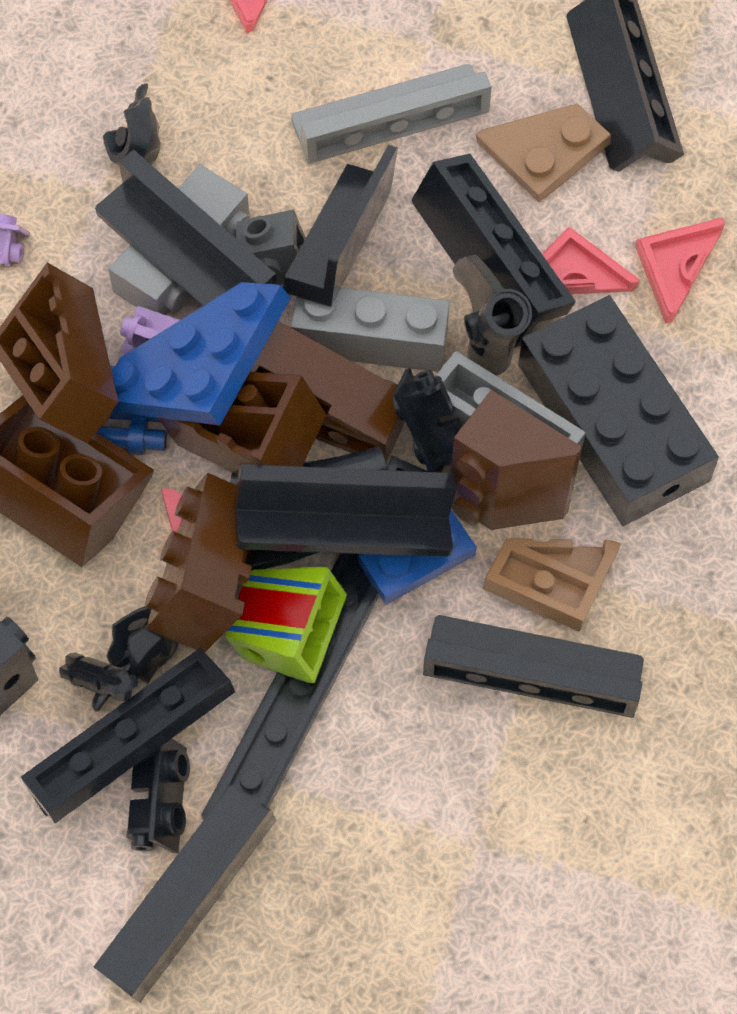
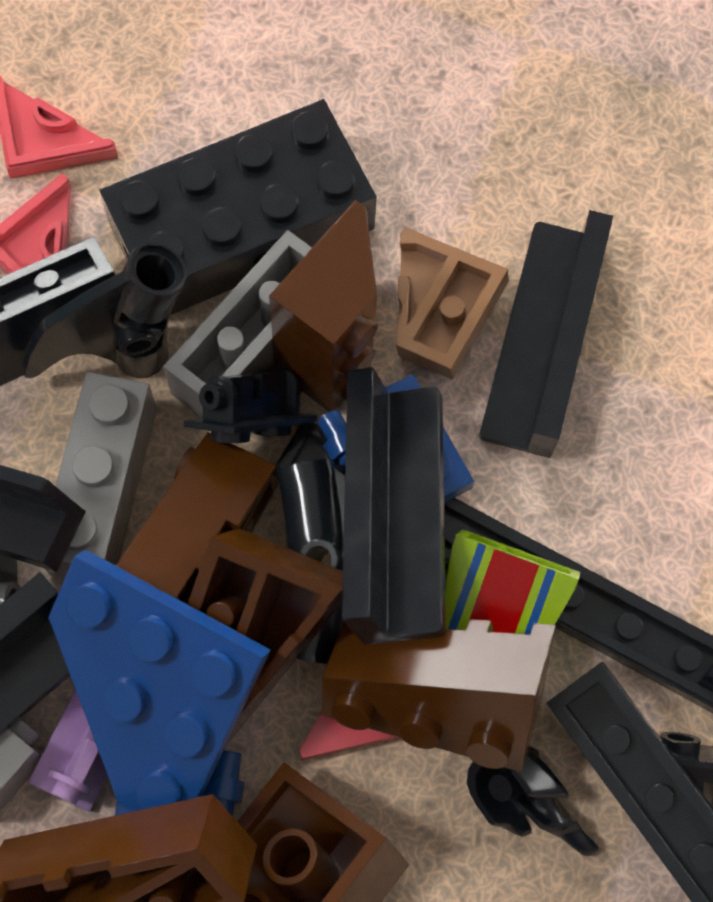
camera: 90 degrees left, 5 degrees up
black axle [59,652,138,701] -> none

